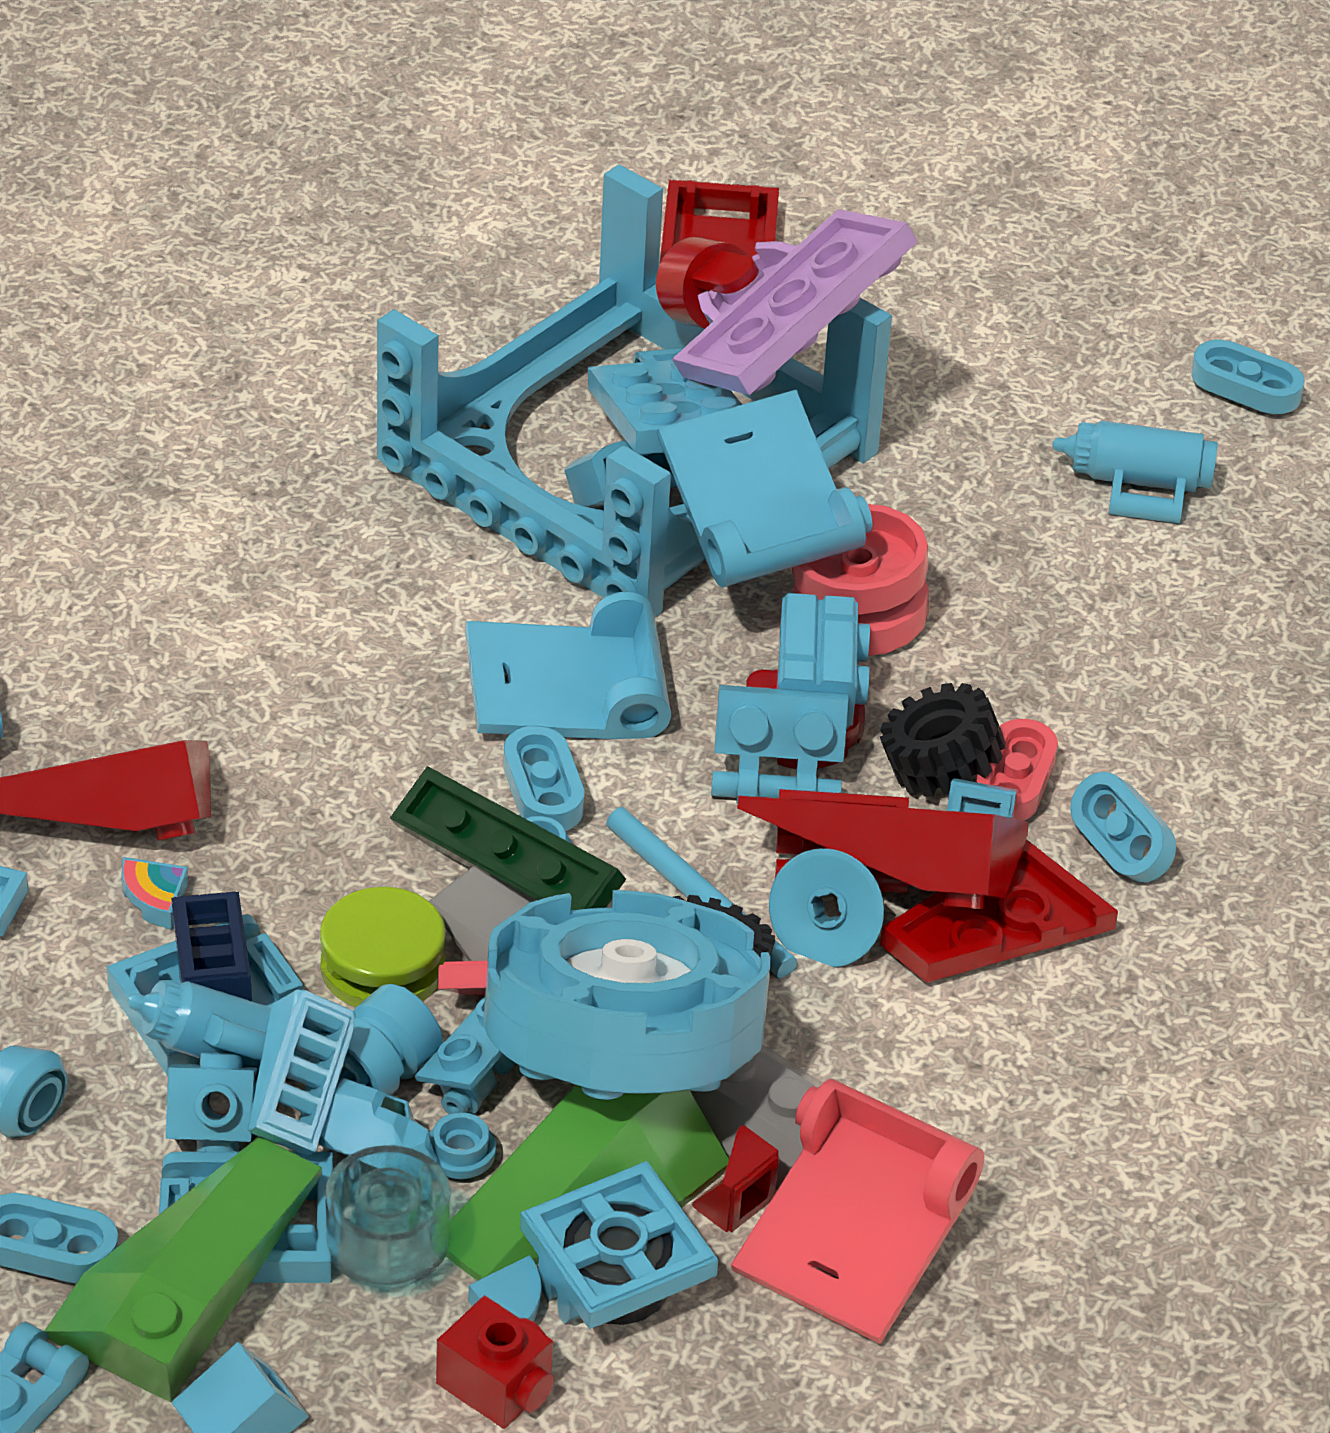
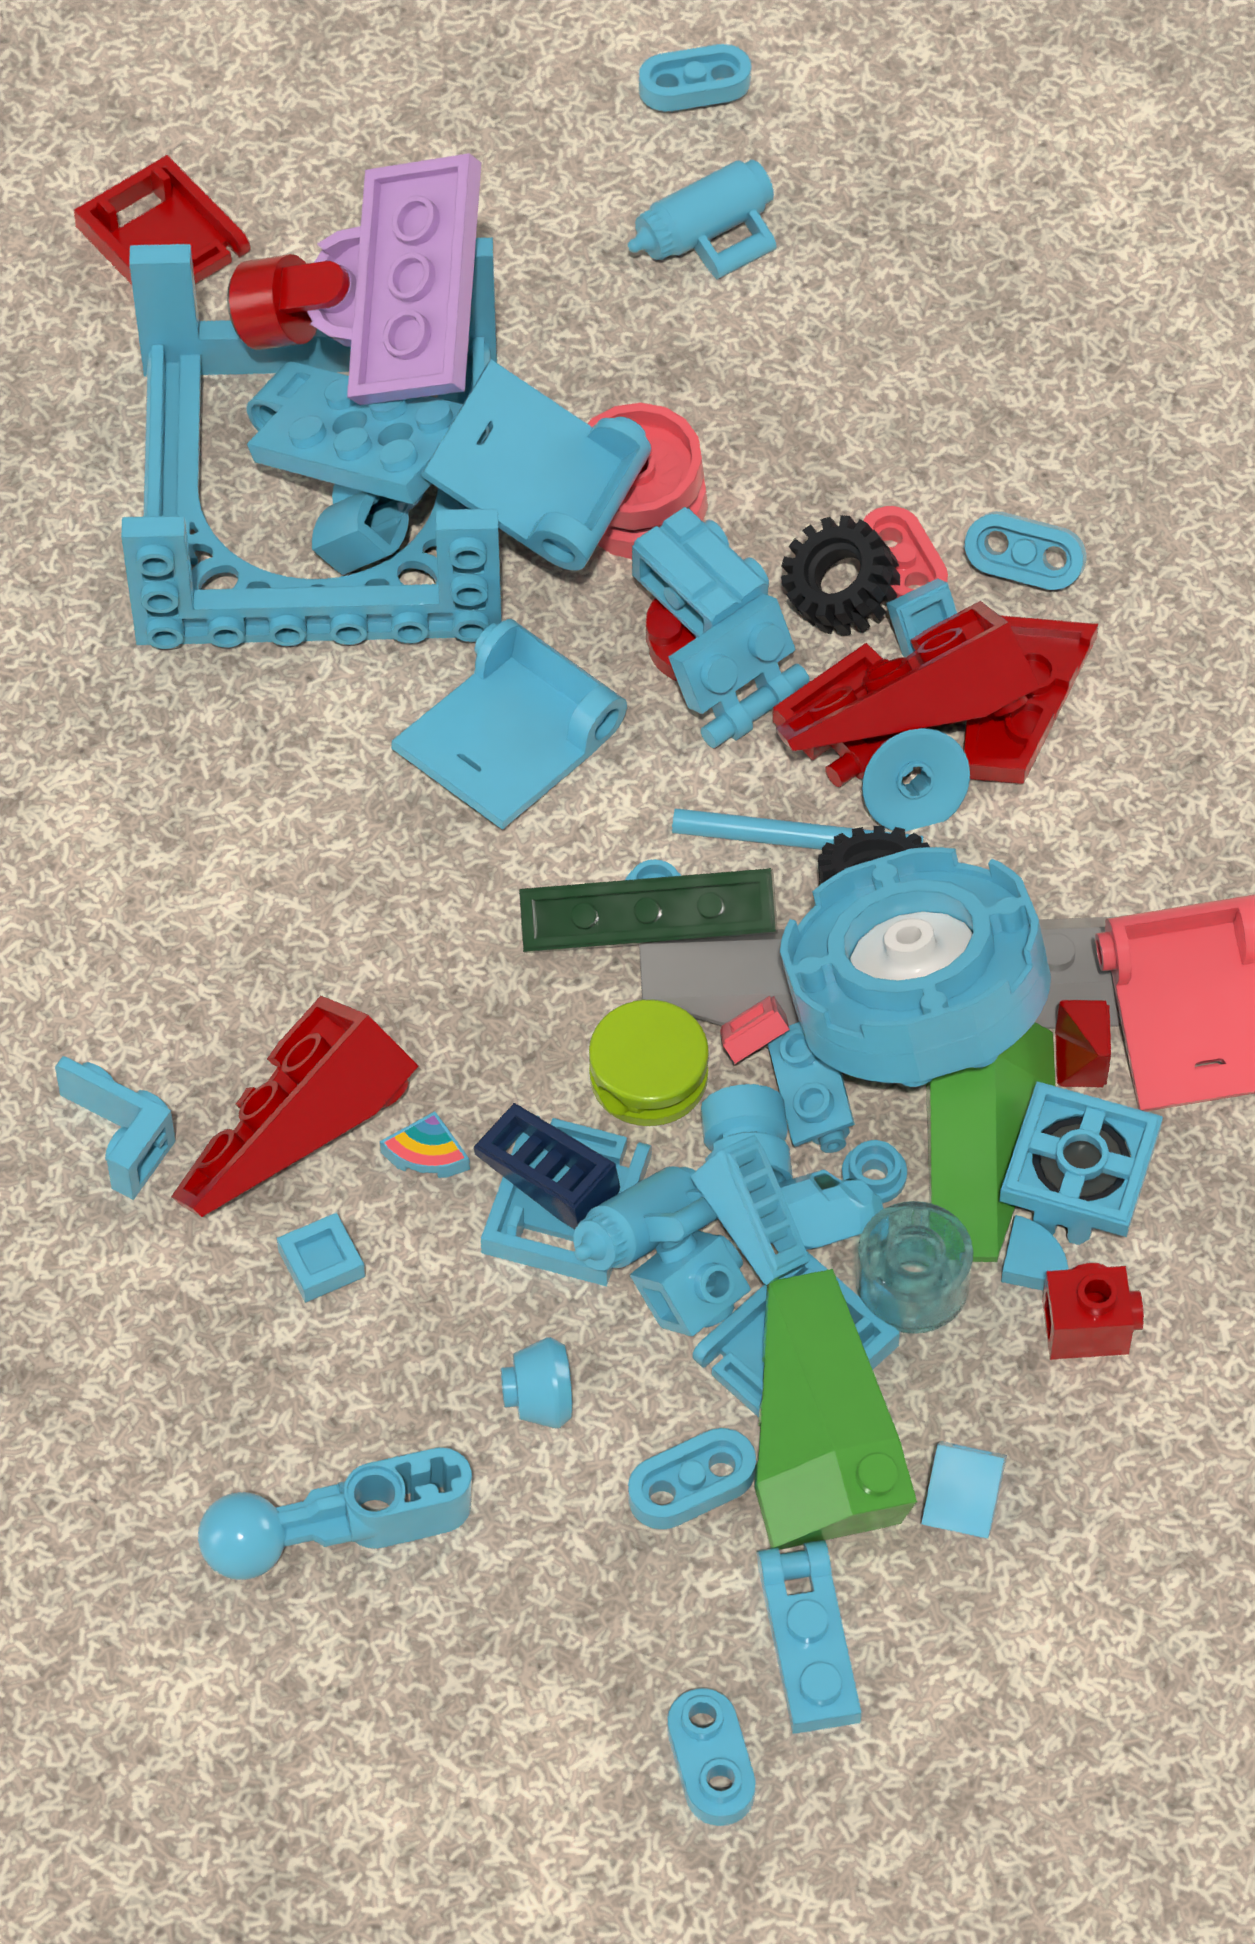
camera: 40 degrees left, 15 degrees up
medium azure plate [503,726,584,831] -> none

